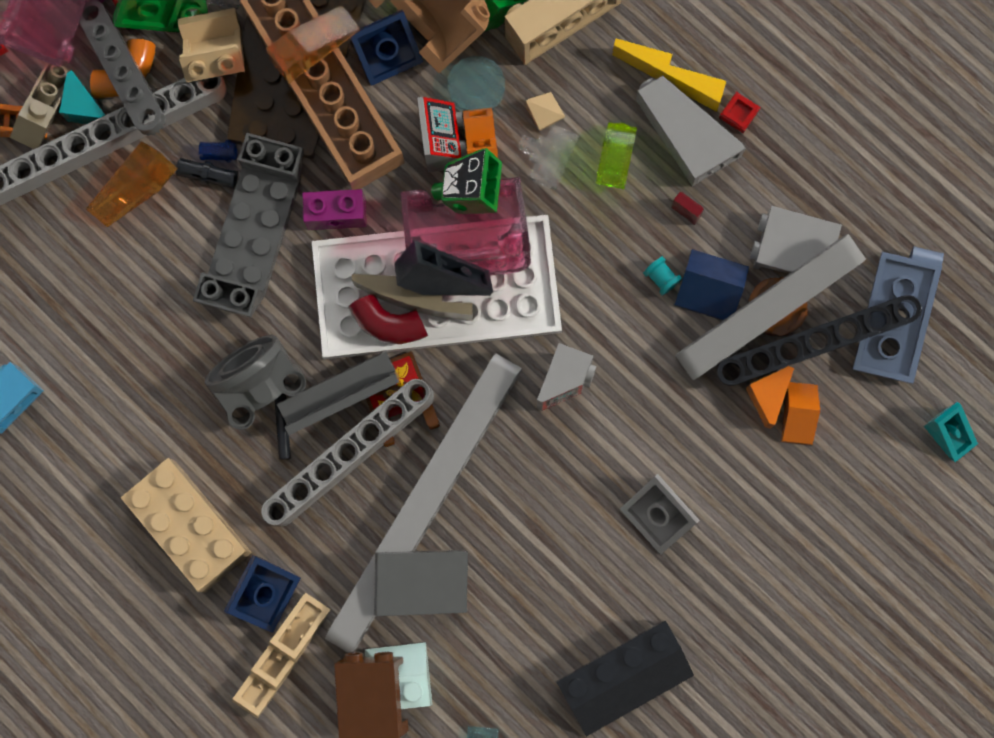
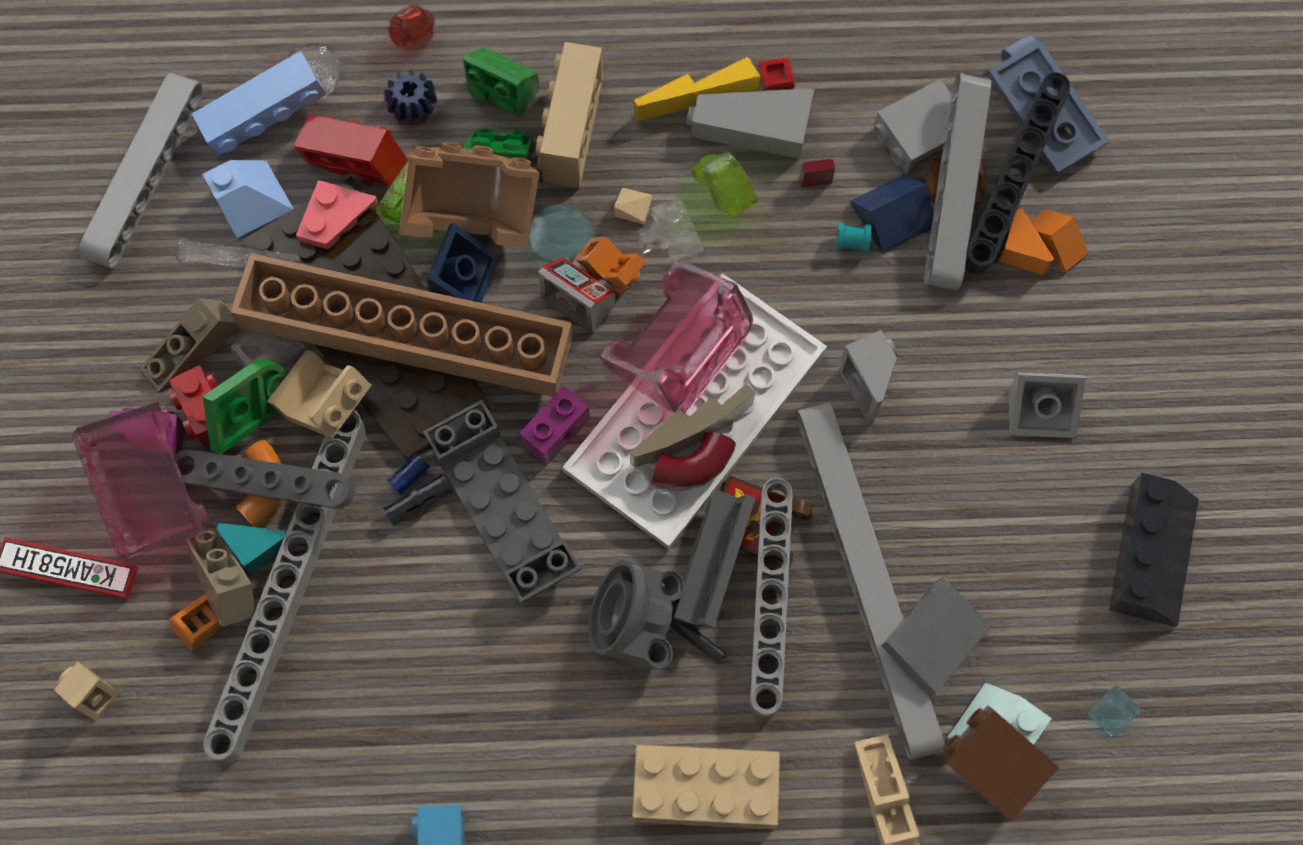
camera: 55 degrees left, 10 degrees down
clear orange slope [85,141,178,227] -> none
dark blue slope [224,555,301,633] -> none
clear orange slope [266,6,360,84] -> none
black slope [394,240,493,296] -> none
torso [431,148,502,214] -> none
teal slope [923,402,978,462] -> none

